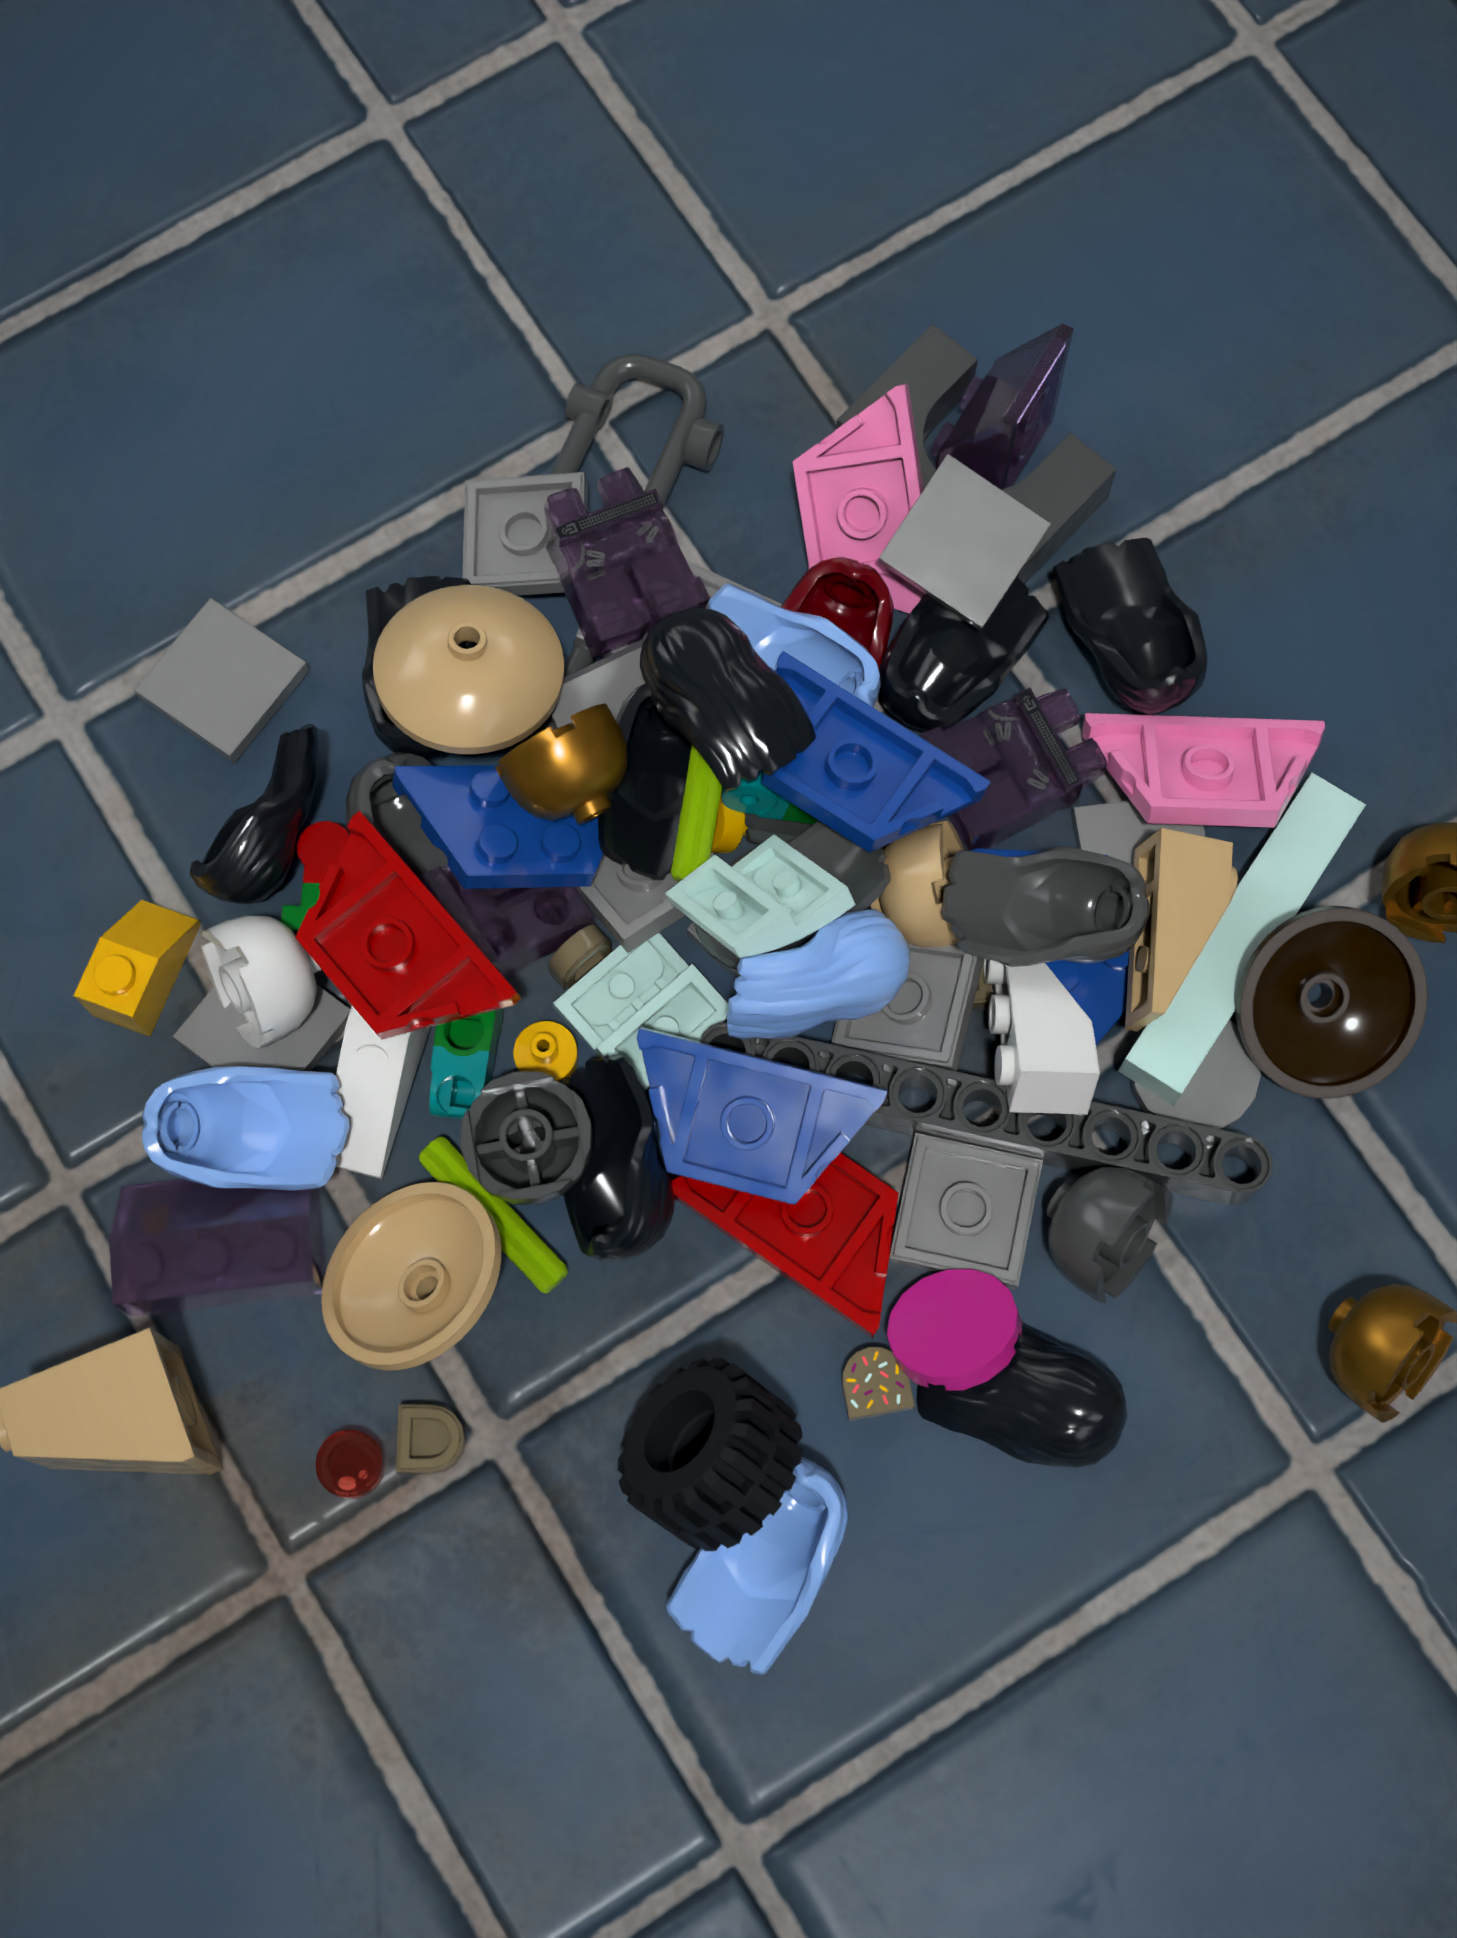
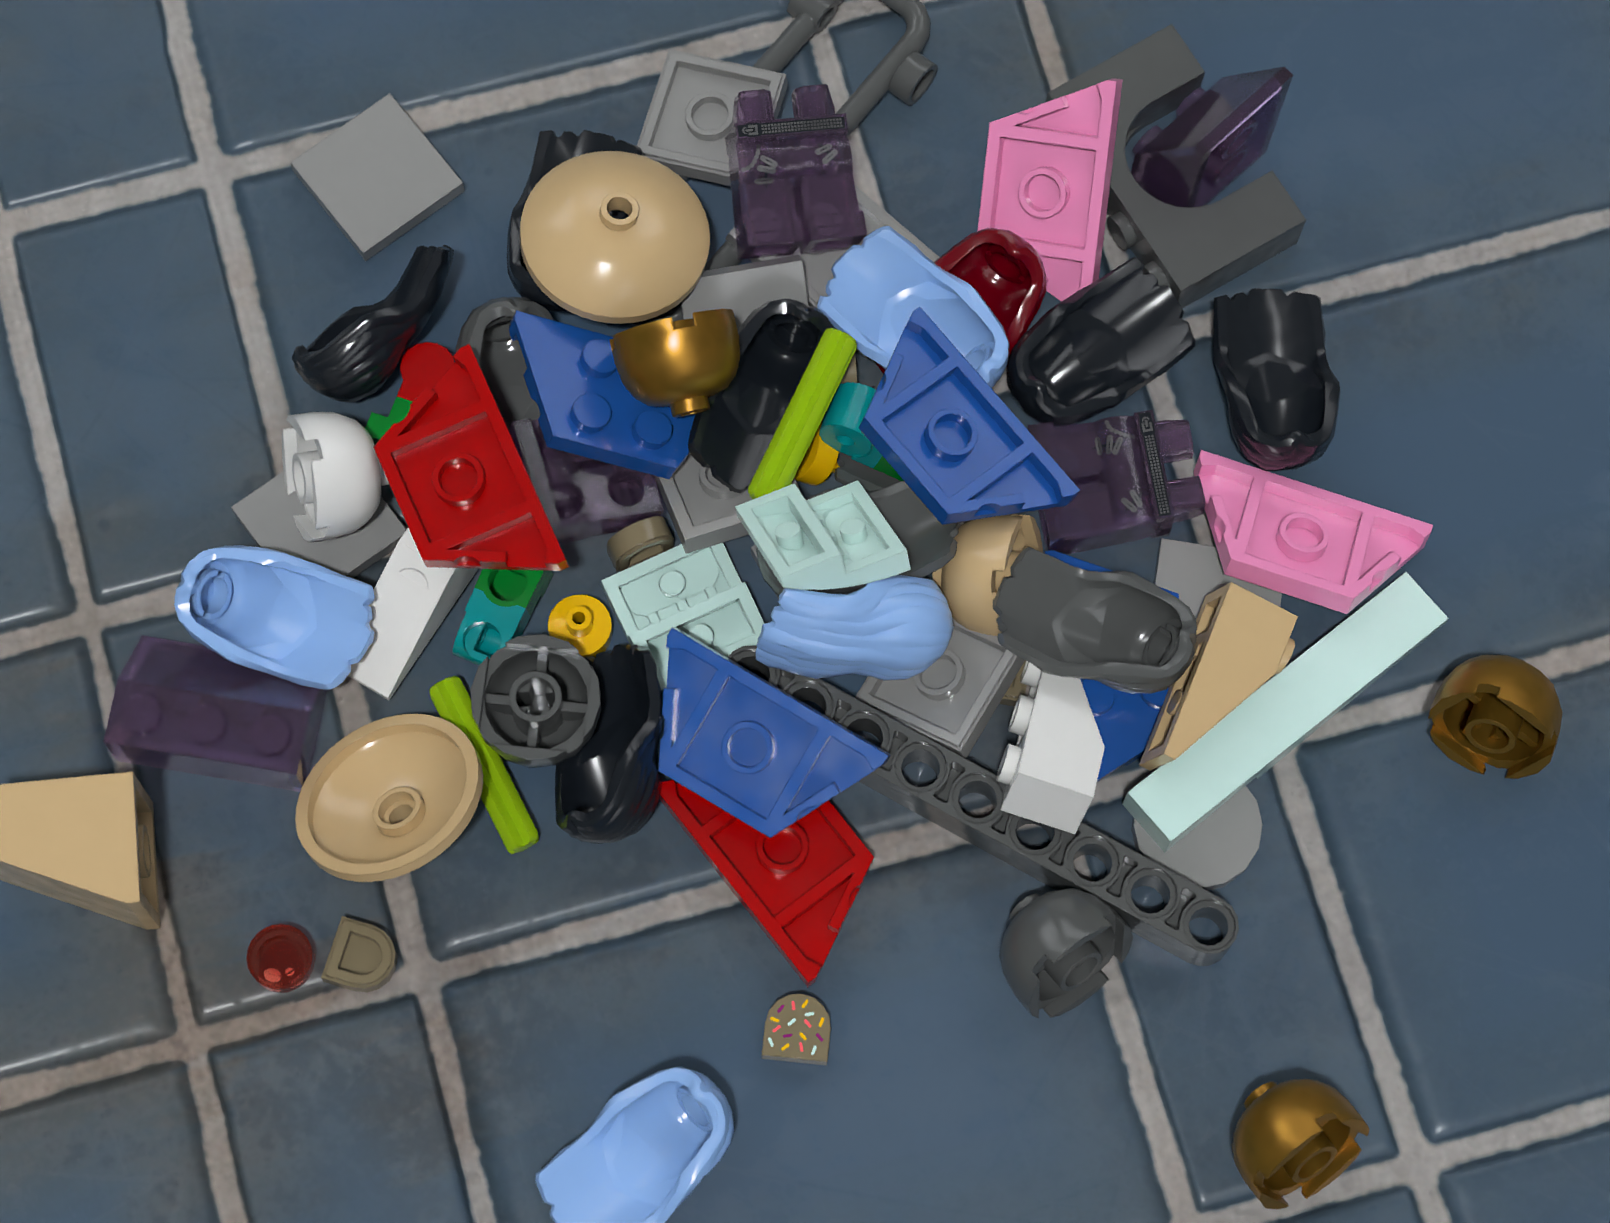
camera: 10 degrees right, 0 degrees up
yellow slope [73,899,201,1037] -> none
black tyre [617,1357,803,1551] -> none
black hair [640,607,816,791] -> none
light grey tile [877,454,1051,630] -> none
dark pink tile [887,1269,1022,1391] -> none
light grey tile [889,1132,1043,1290] -> none
black hair [917,1325,1127,1468] -> none
dark brown dish [1236,906,1428,1099] -> none

